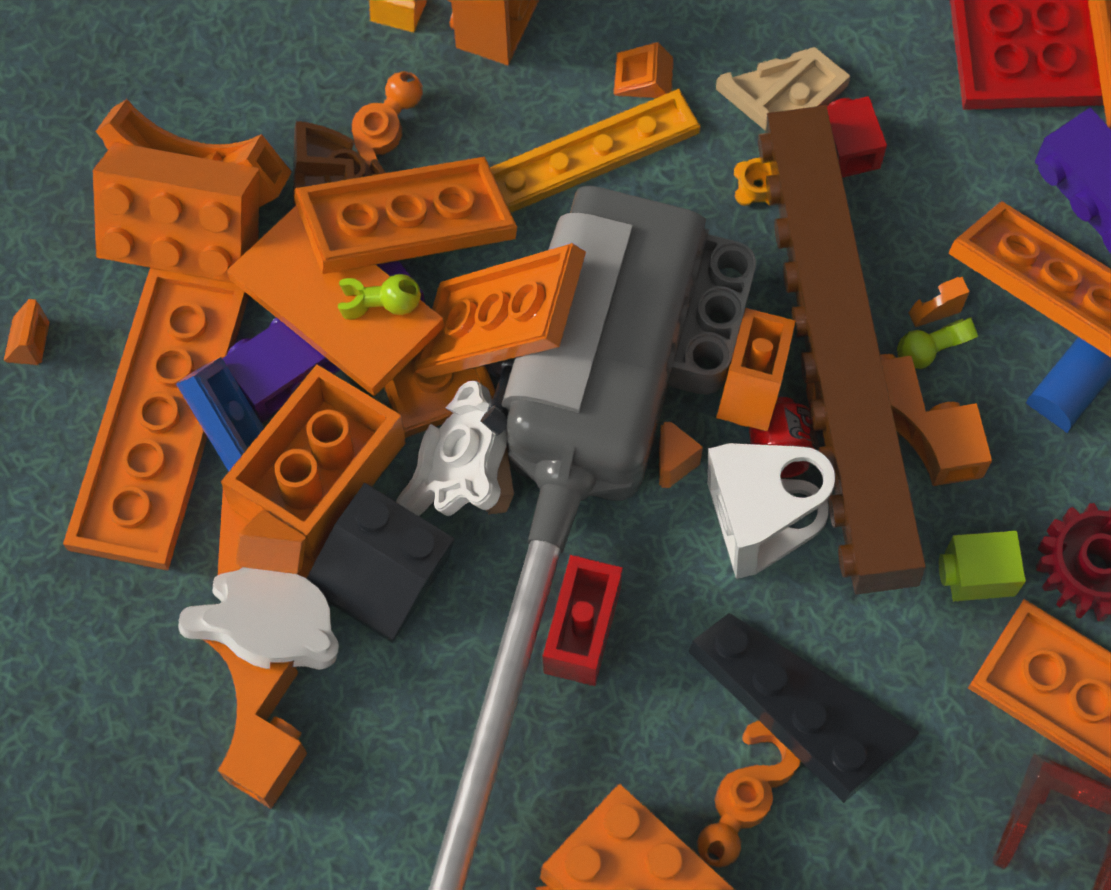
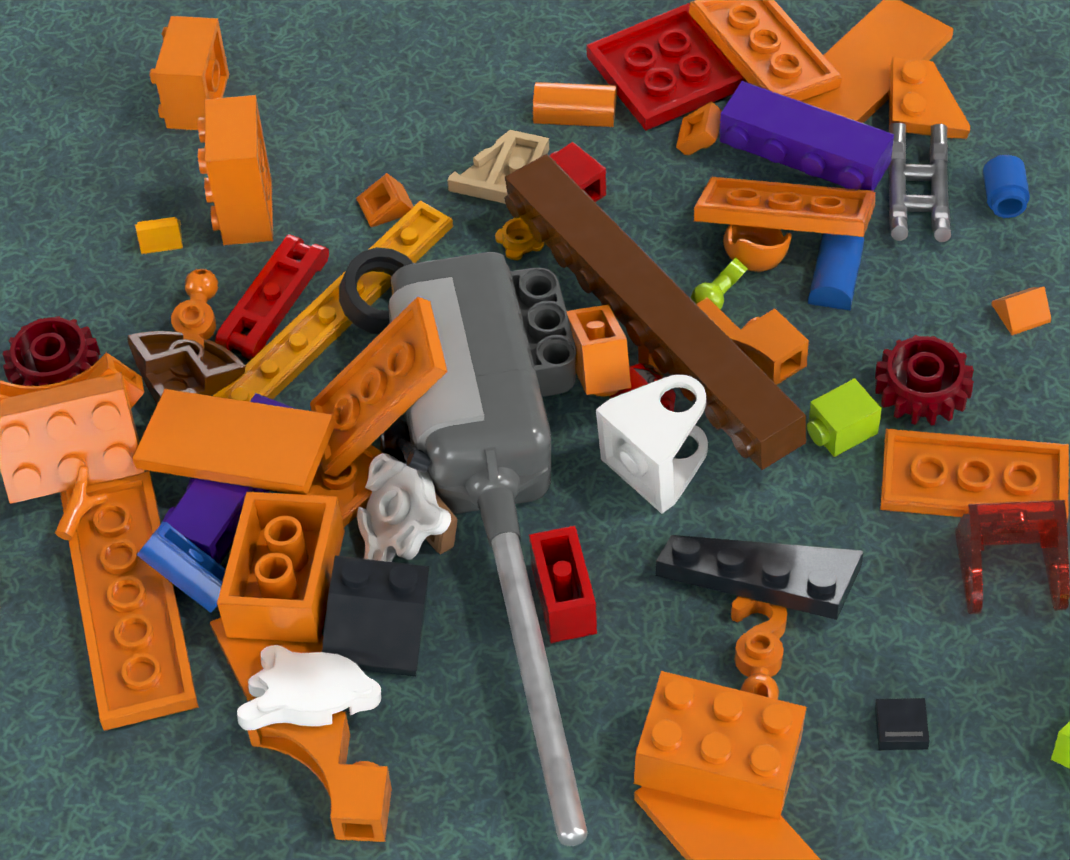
camera: 25 degrees left, 15 degrees down
orange slope [235,510,306,574] -> none
orange tile [294,157,517,274] -> none
lime arm [338,274,421,320] -> none
orange slope [659,422,703,488] -> none
orange tile [909,277,969,328] -> none
none -> dark red gear [2,316,101,386]
none -> orange bar [55,466,108,541]
none -> red plate [215,234,329,360]
none -> black tyre [339,247,414,334]
none -> orange brick [533,82,617,127]
none -> orange plate [676,101,722,155]
none -> orange hair [723,224,792,272]

